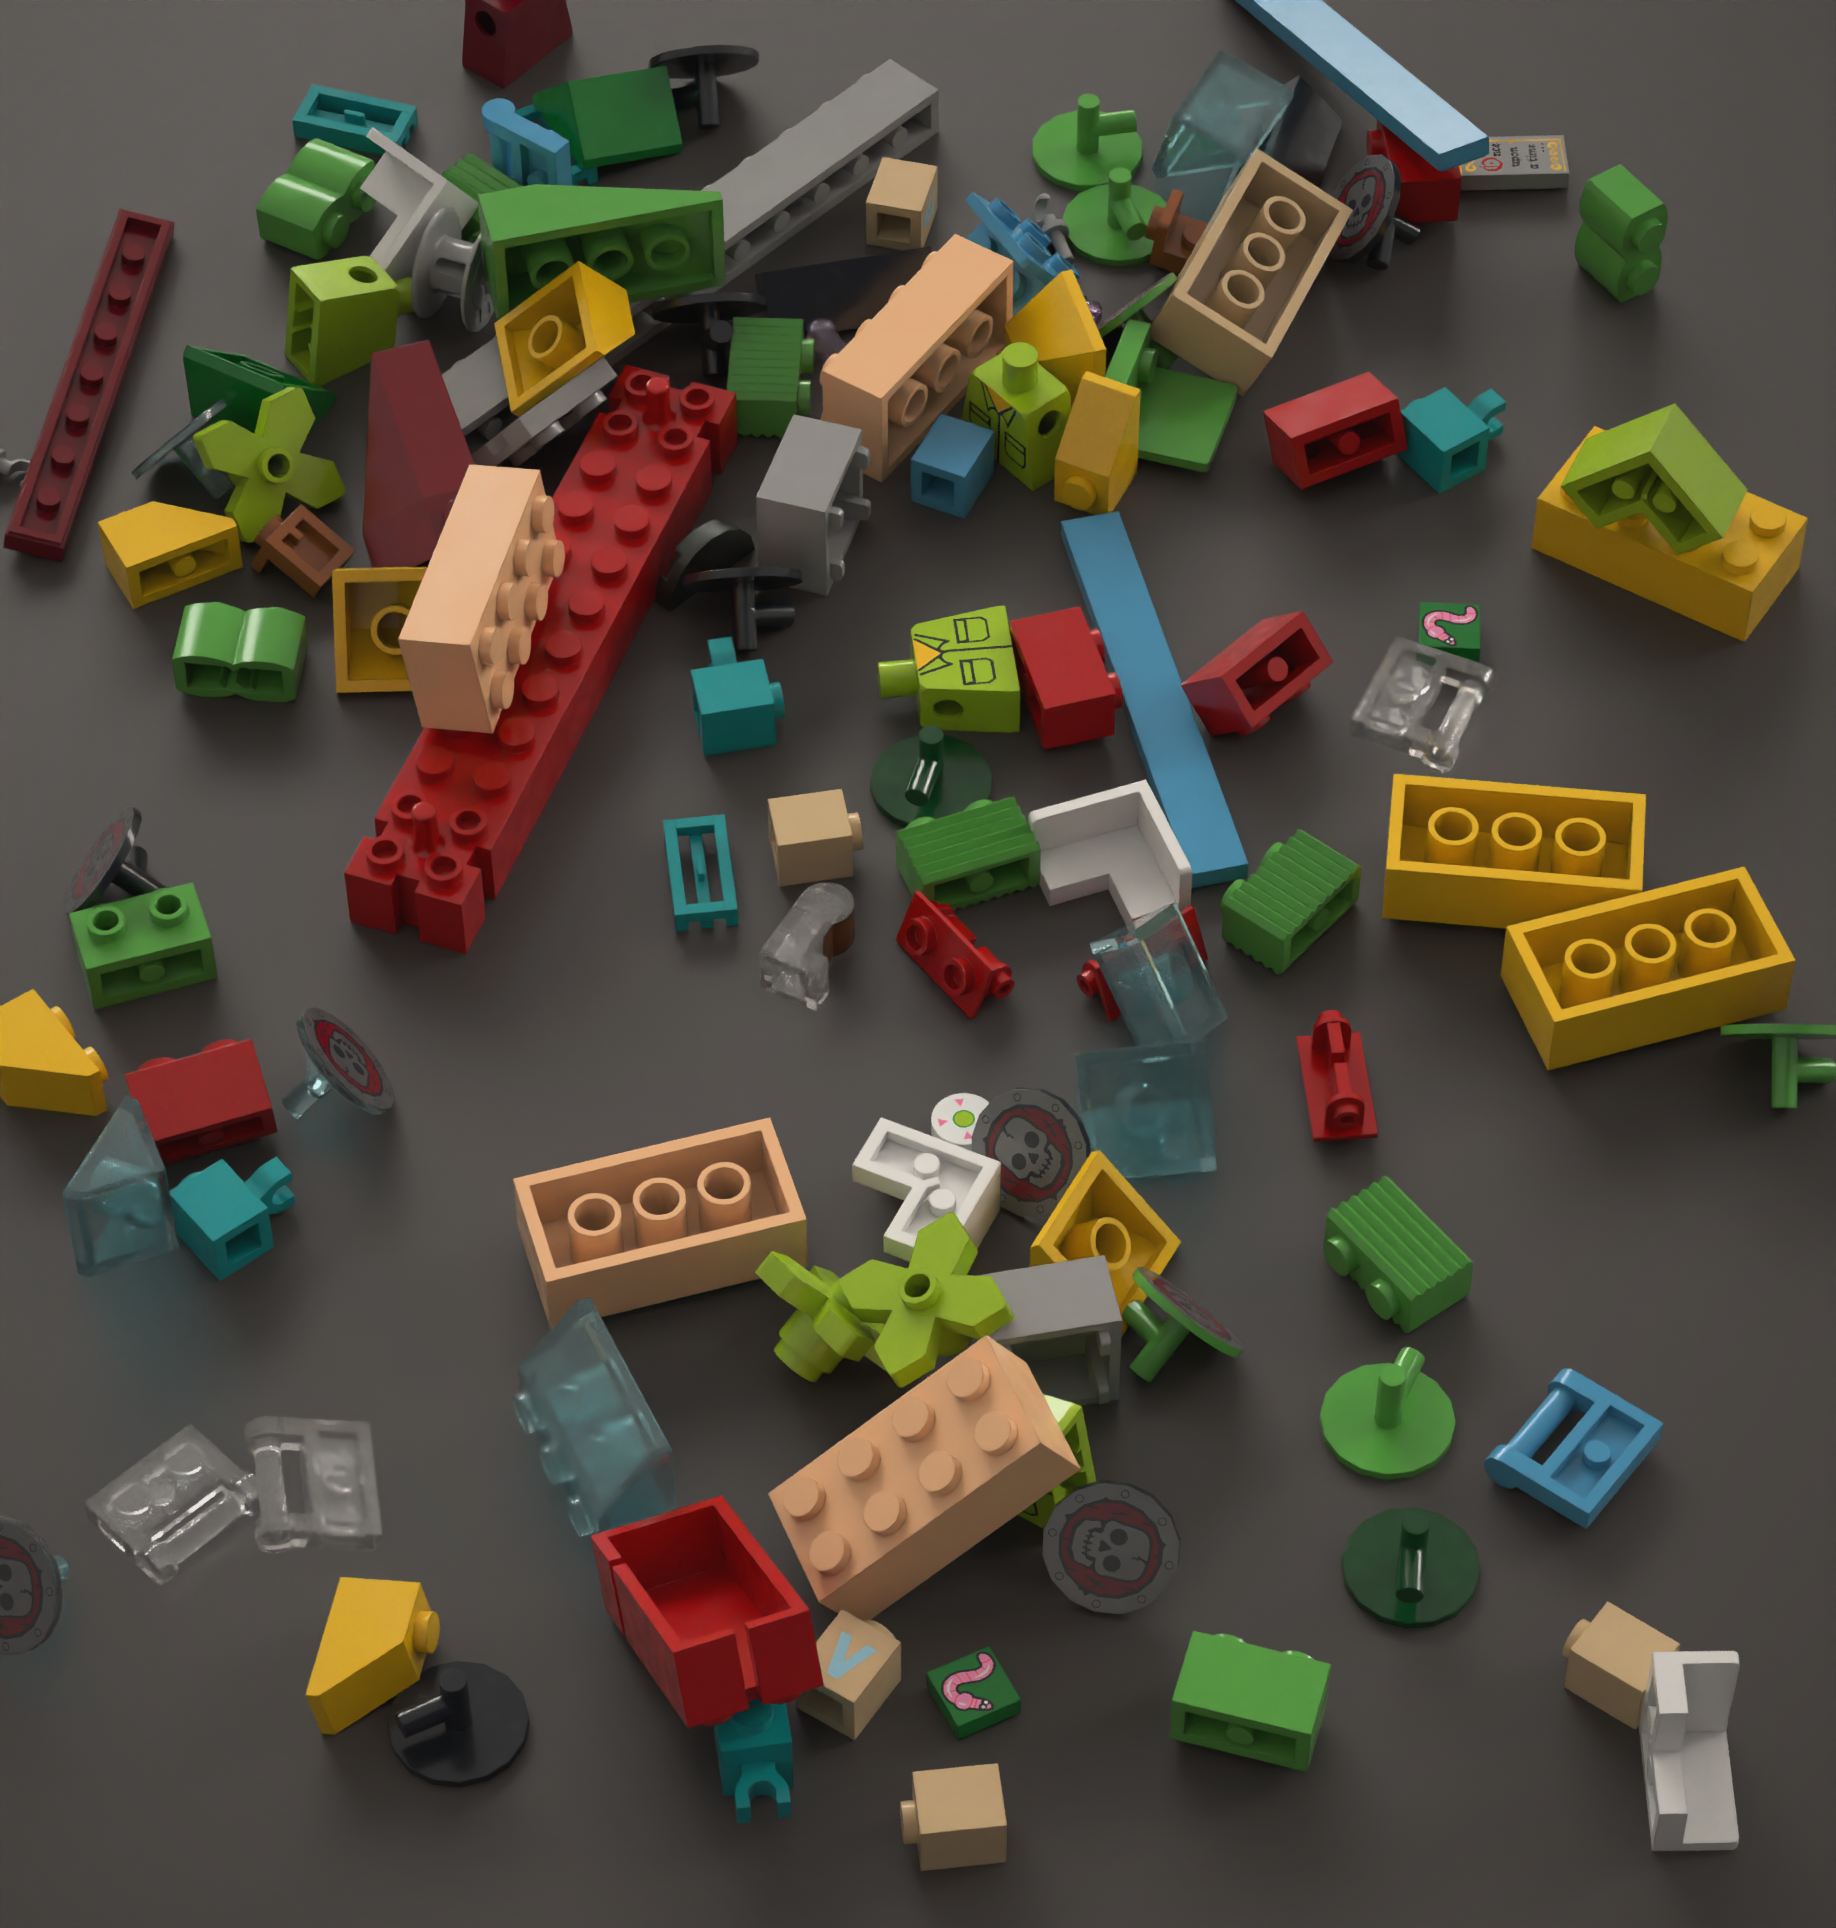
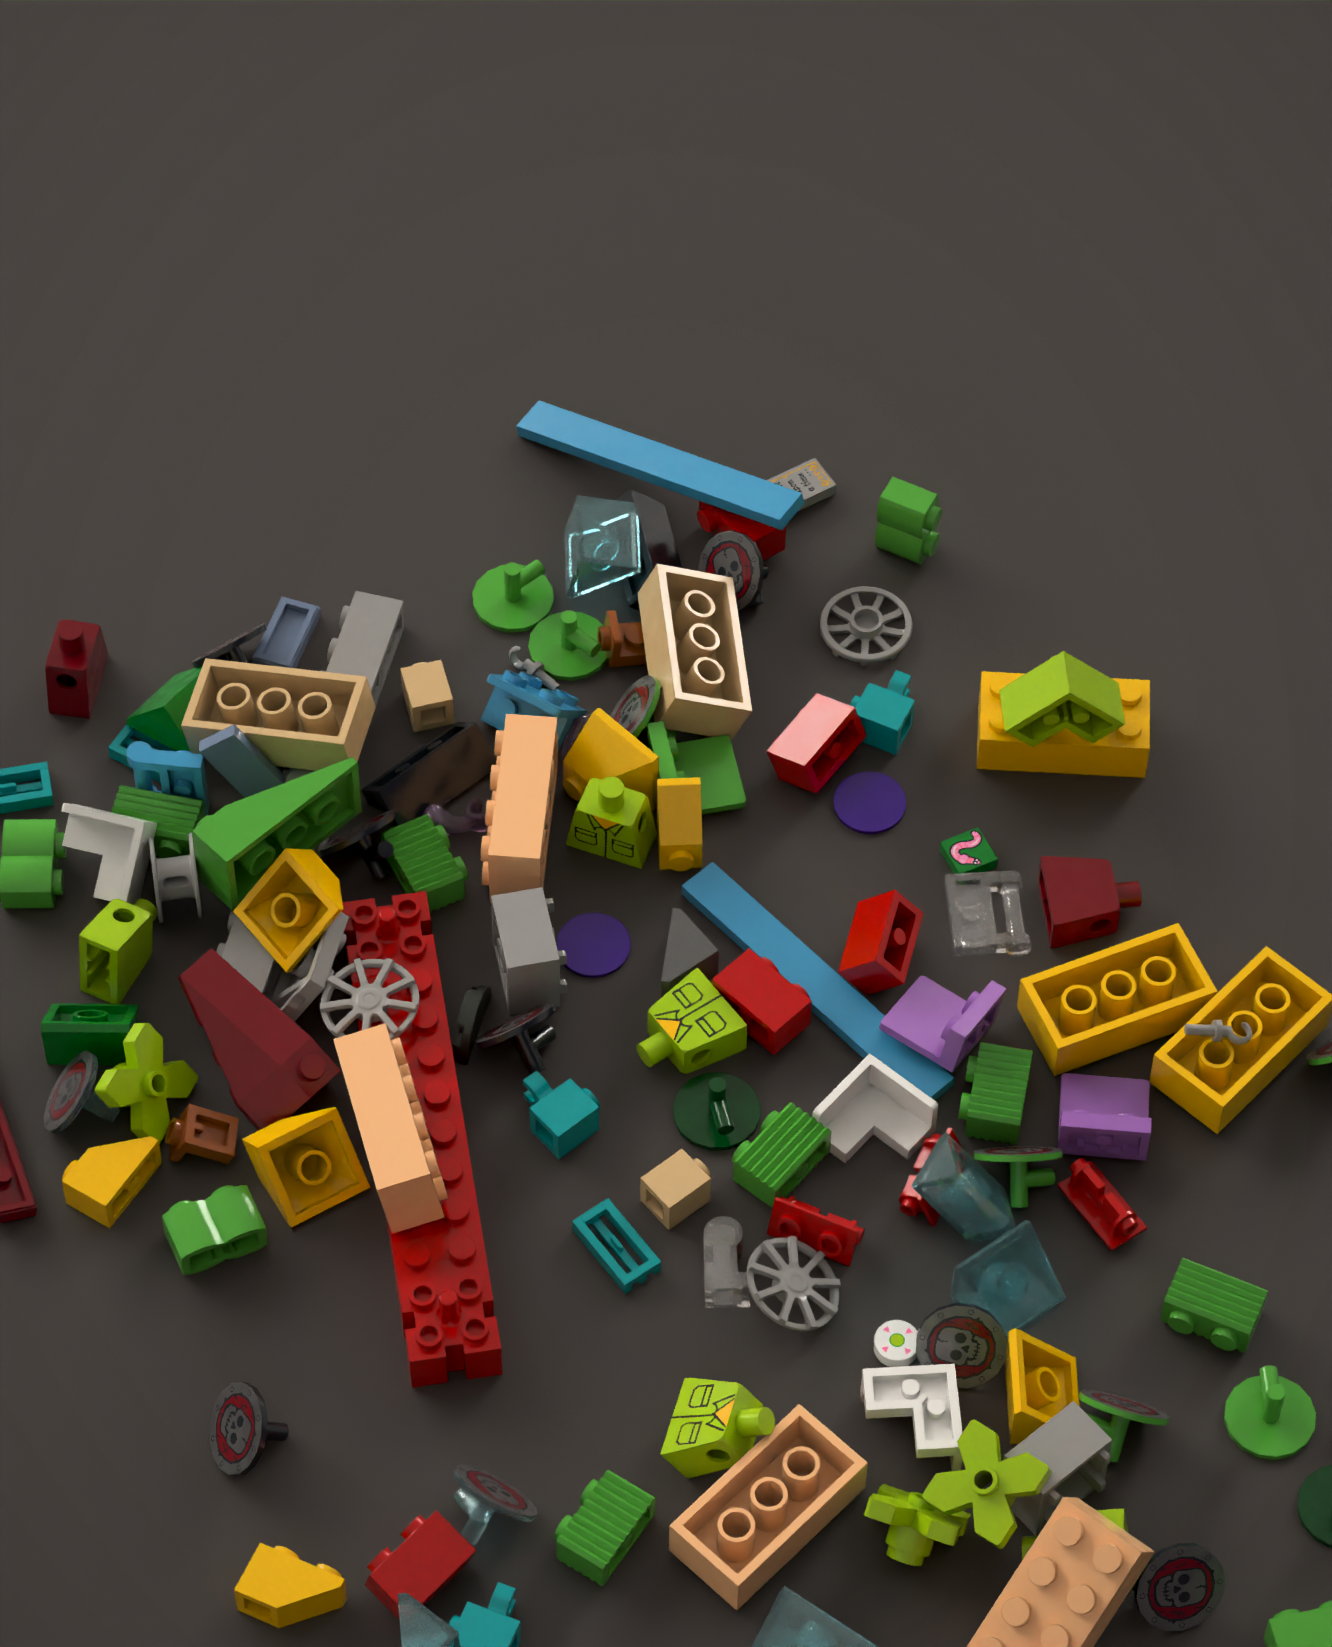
camera: 30 degrees left, 5 degrees up
bright green brick [69,882,218,1010] -> none
dark azure brick [911,414,995,519] -> none
none -> tan brick [181,658,375,771]
none -> sand blue tile [199,724,284,798]
none -> sand blue tile [252,596,321,668]
none -> light grey wheel [320,958,420,1040]
none -> bright green brick [554,1470,655,1586]
none -> dark purple piece [556,913,631,978]
none -> lime torso [660,1378,775,1478]
none -> dark grey slope [661,908,719,998]
none -> light grey wheel [747,1236,841,1331]
none -> light grey wheel [820,586,913,666]
none -> dark purple piece [833,772,906,834]
none -> medium lavender bracket [879,976,1007,1073]
none -> bright green shield [974,1146,1063,1208]
none -> dark red torso [1038,856,1142,948]
none -> medium lavender bracket [1057,1073,1152,1161]
none -> light grey hand [1184,1020,1252,1045]

